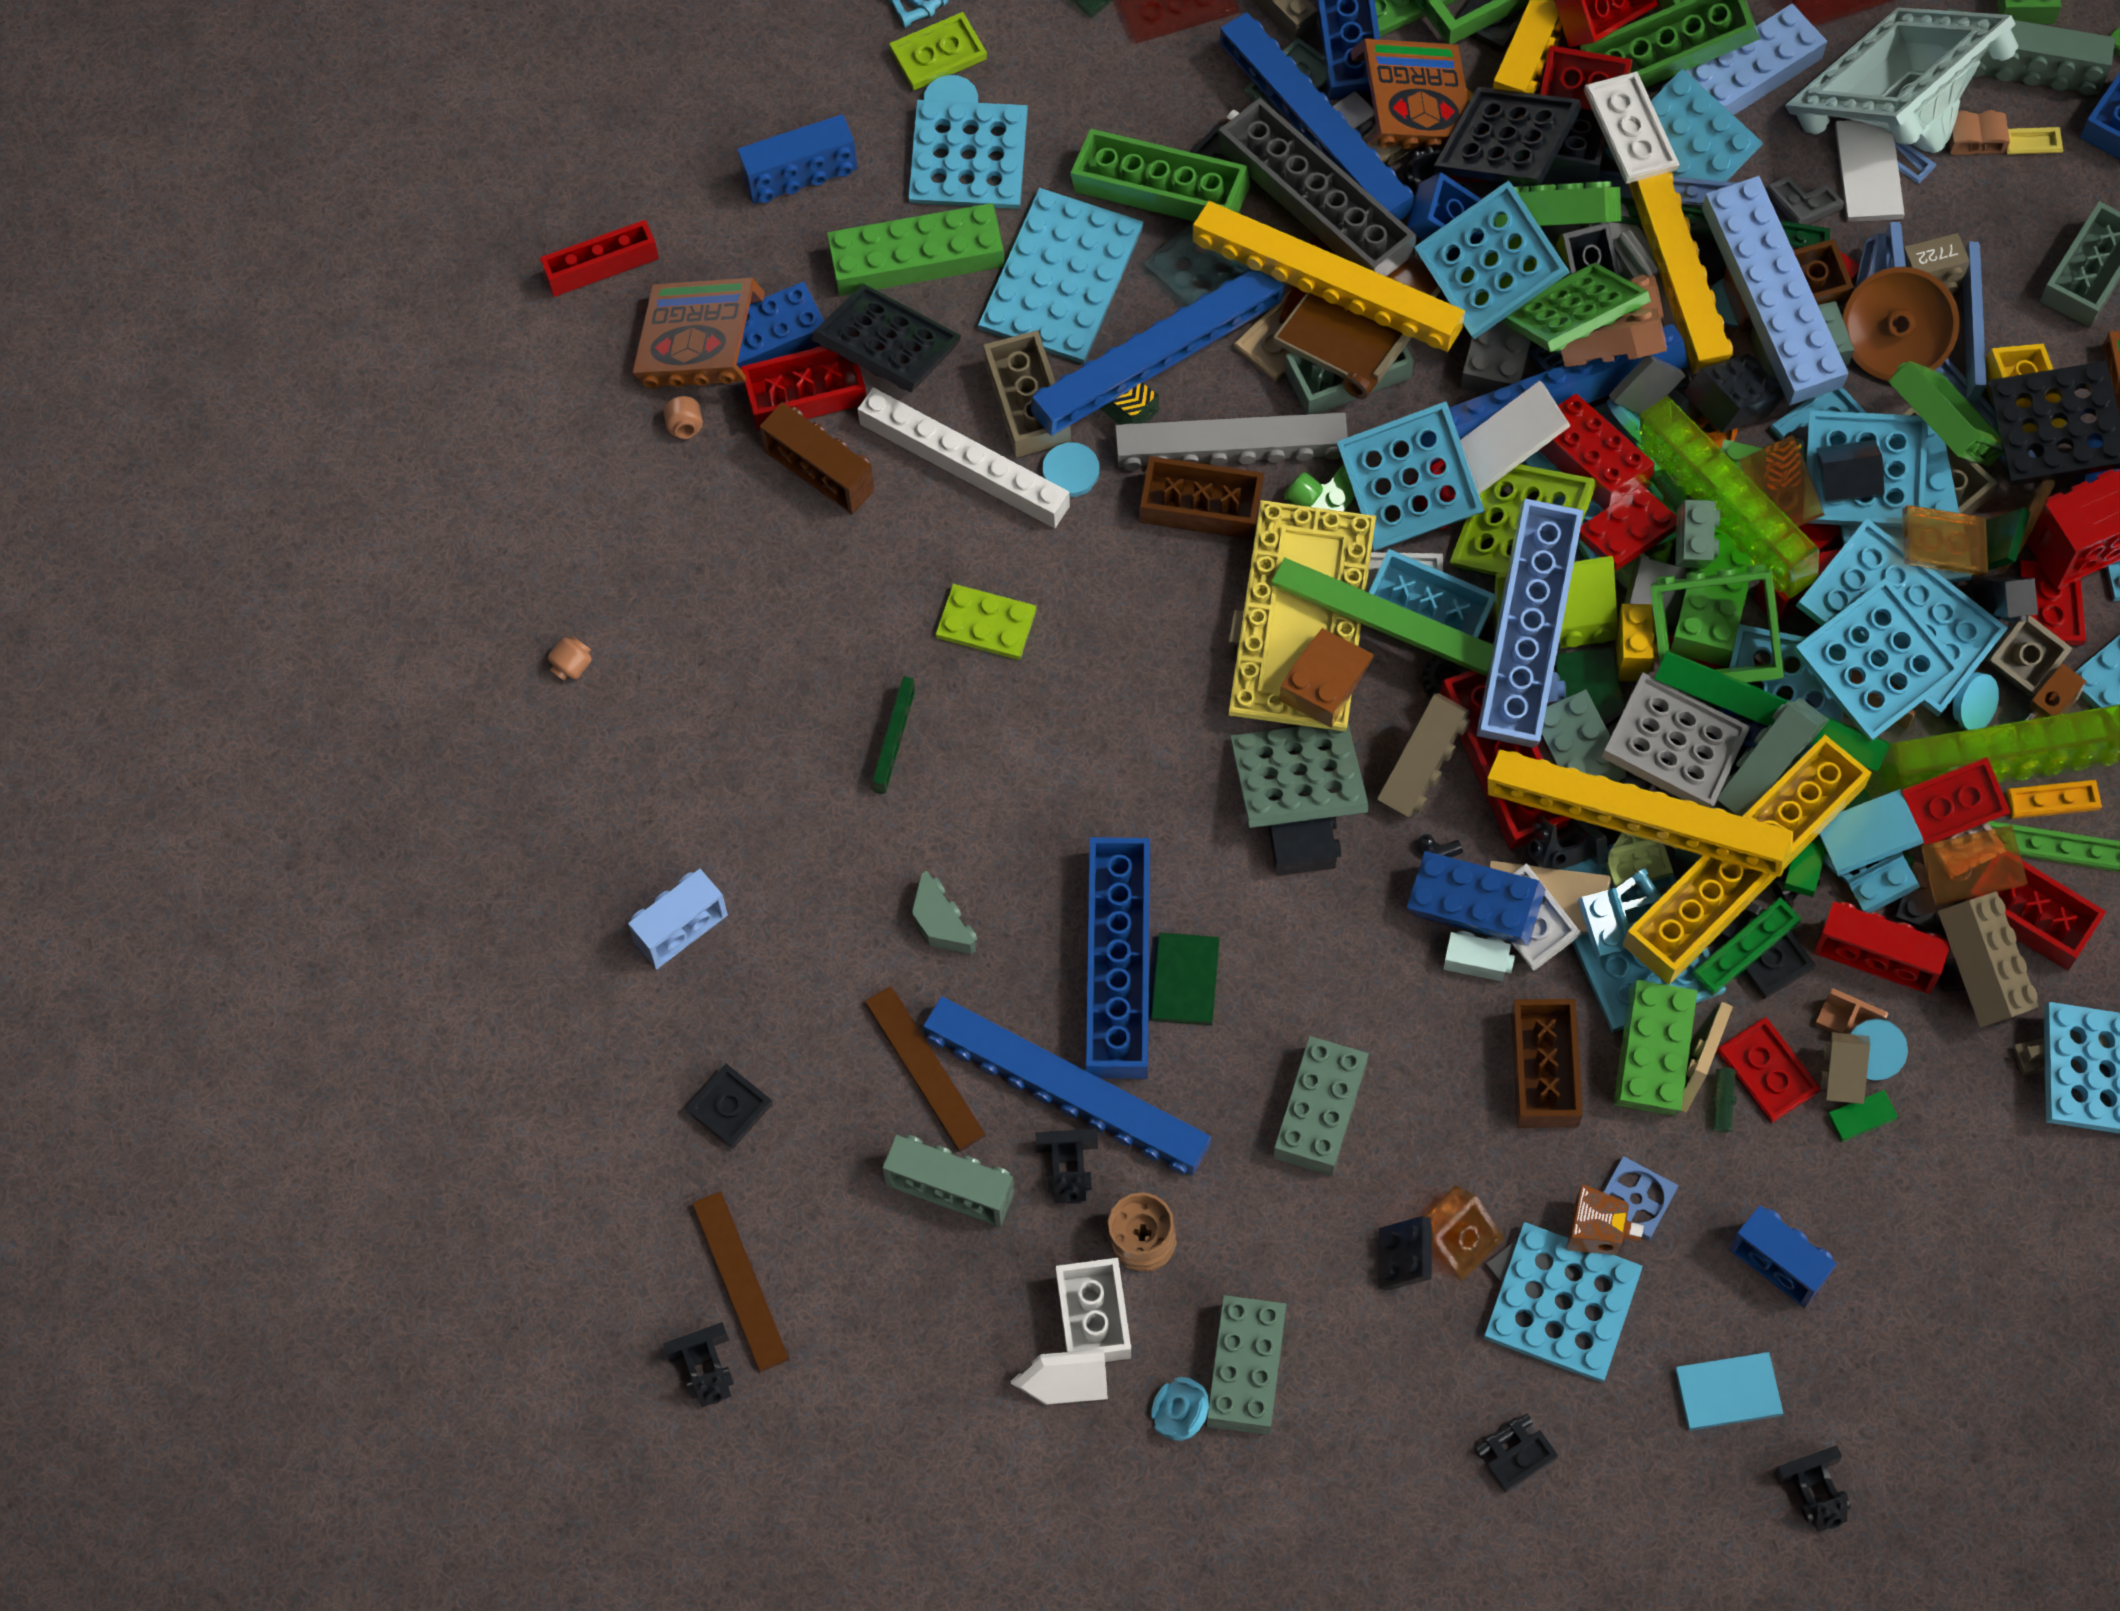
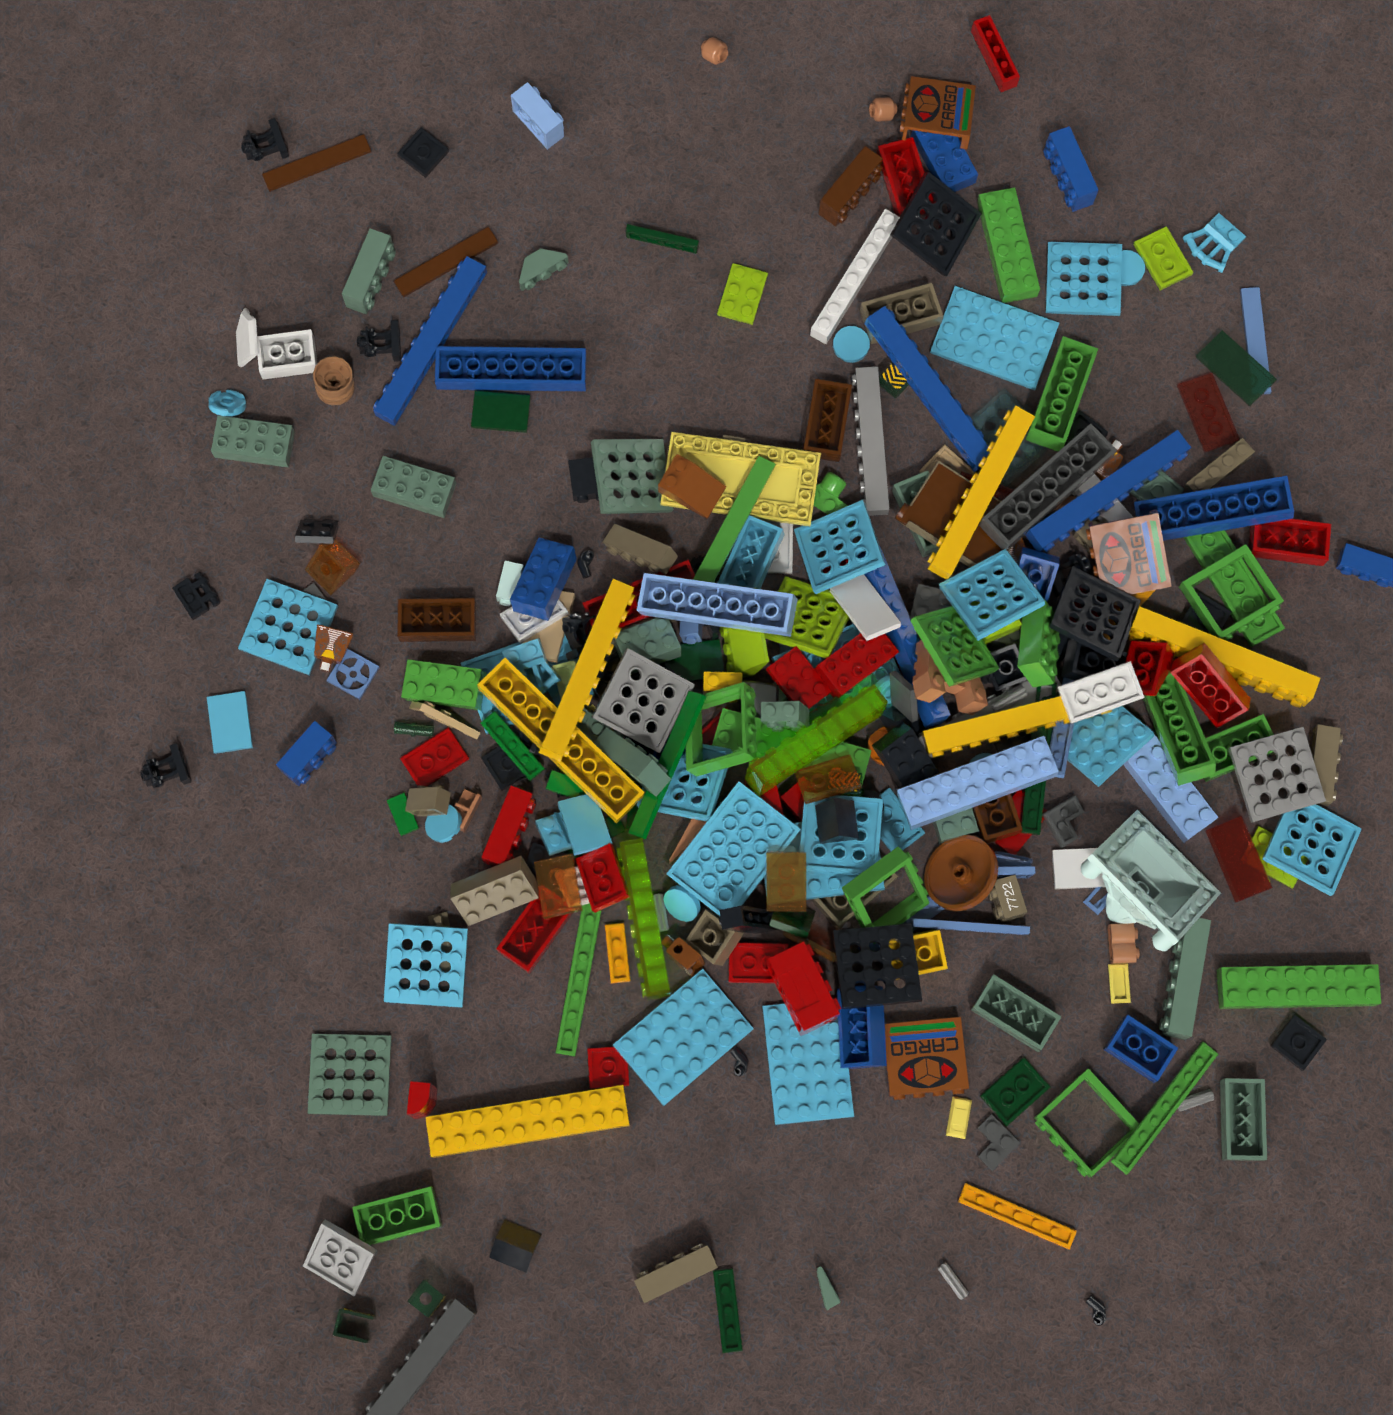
camera: 85 degrees right, 10 degrees up
medium azure piece [1793,577,1963,742] -> none

